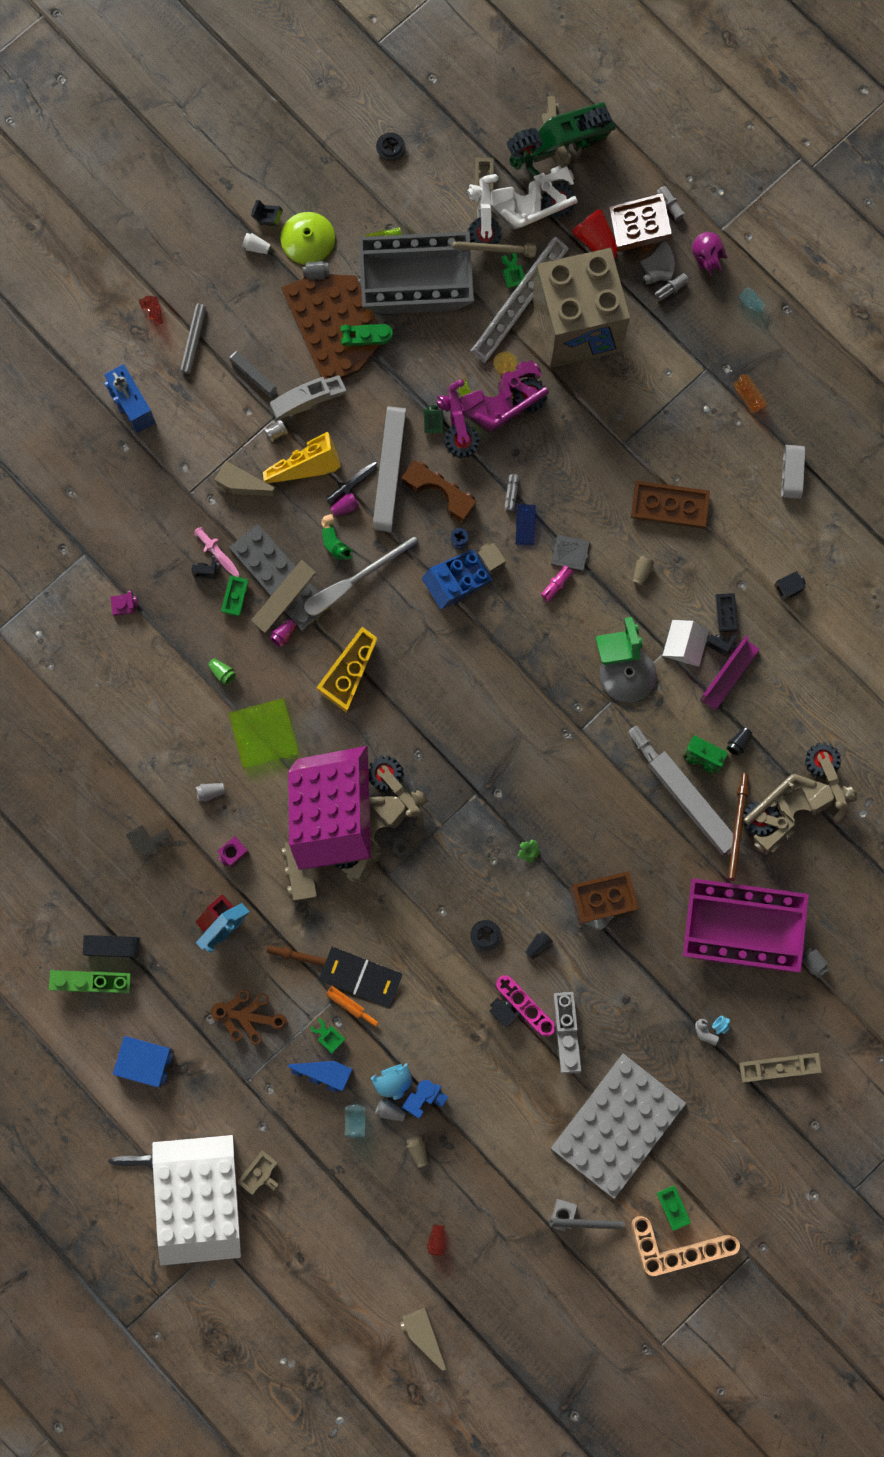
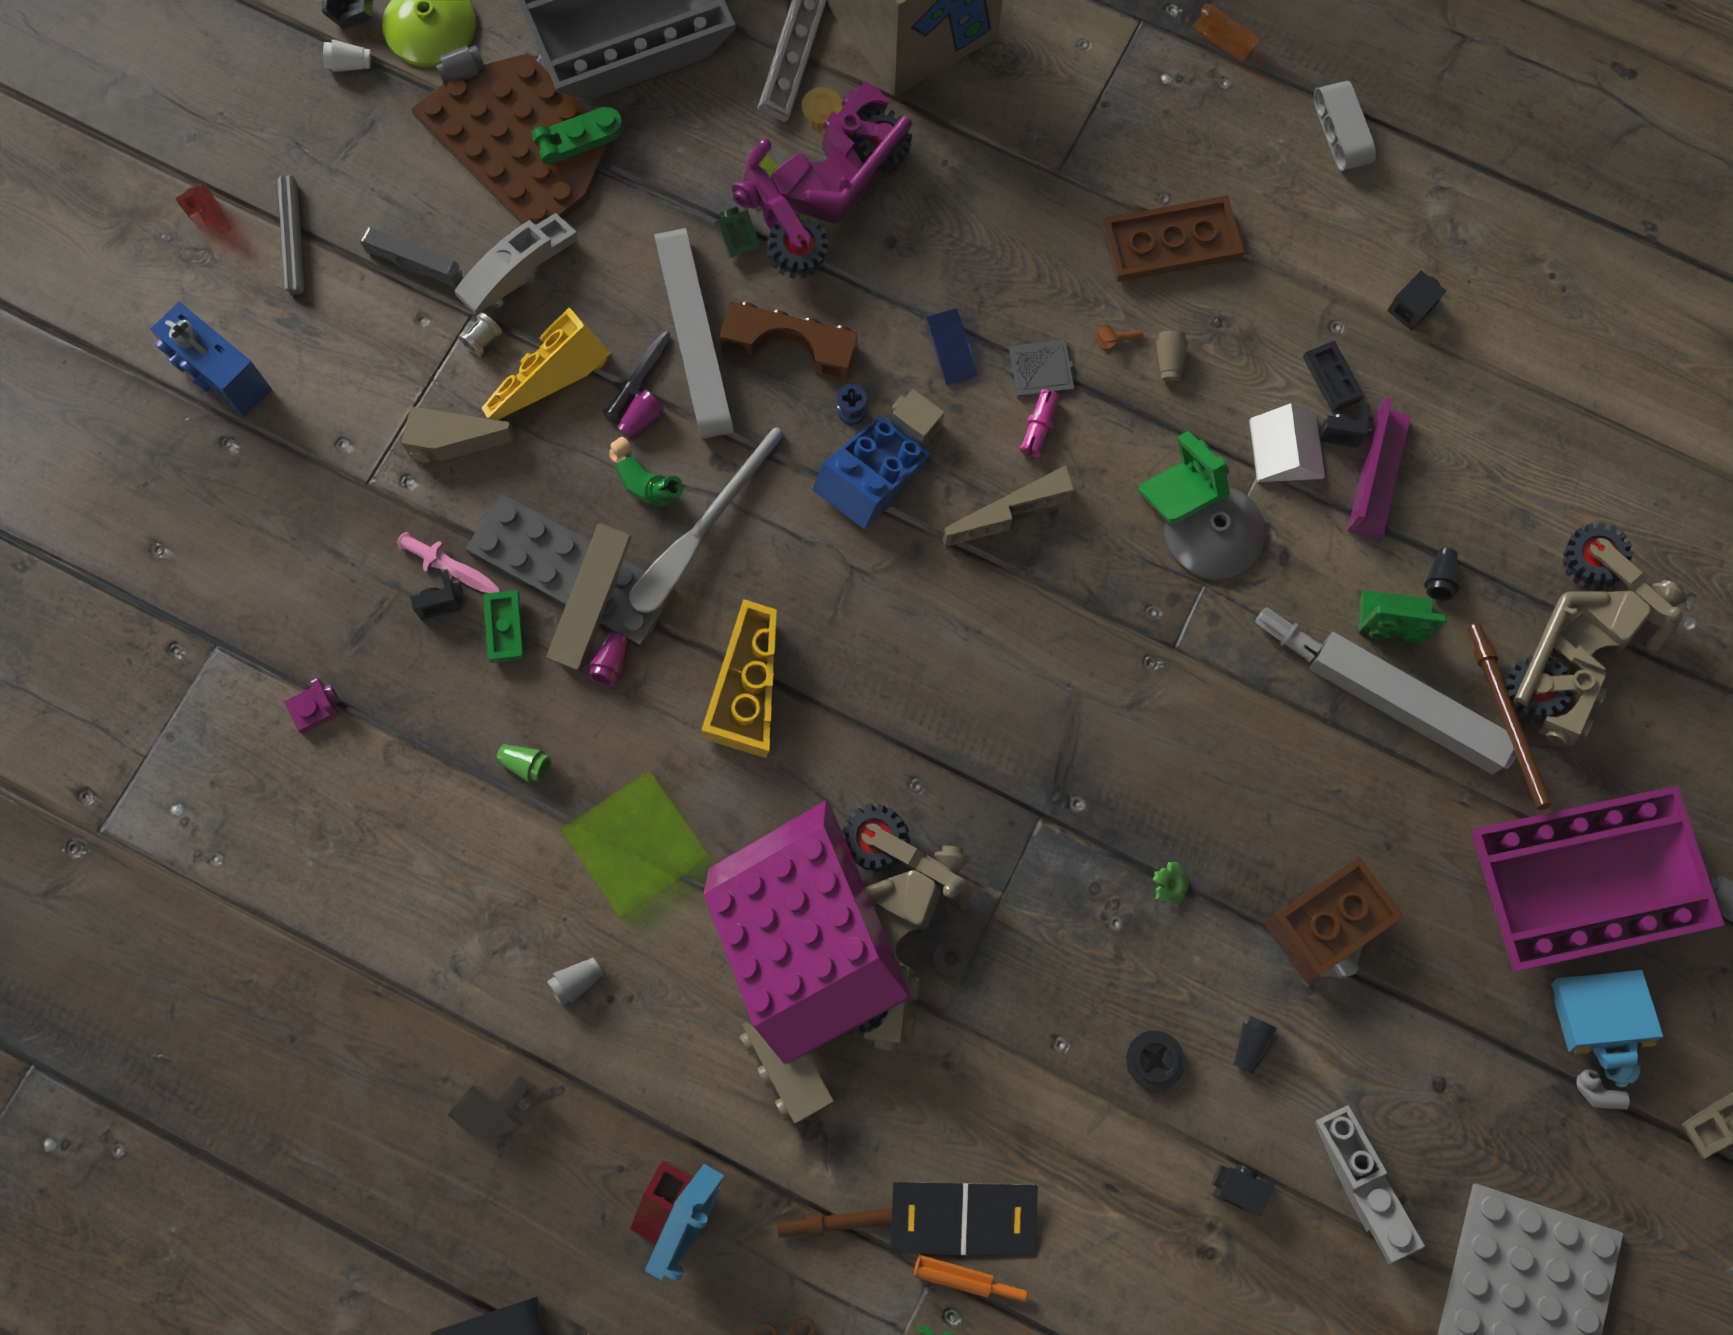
camera: 20 degrees left, 5 degrees down
magenta brick [217,836,249,868] -> none
dark pink beam [496,975,555,1037] -> none
light grey axle [505,474,519,511] -> none
none -> dark tan slope [943,465,1074,547]
none -> dark orange hand [1095,325,1143,350]
none -> dark azure piece [1551,970,1663,1069]

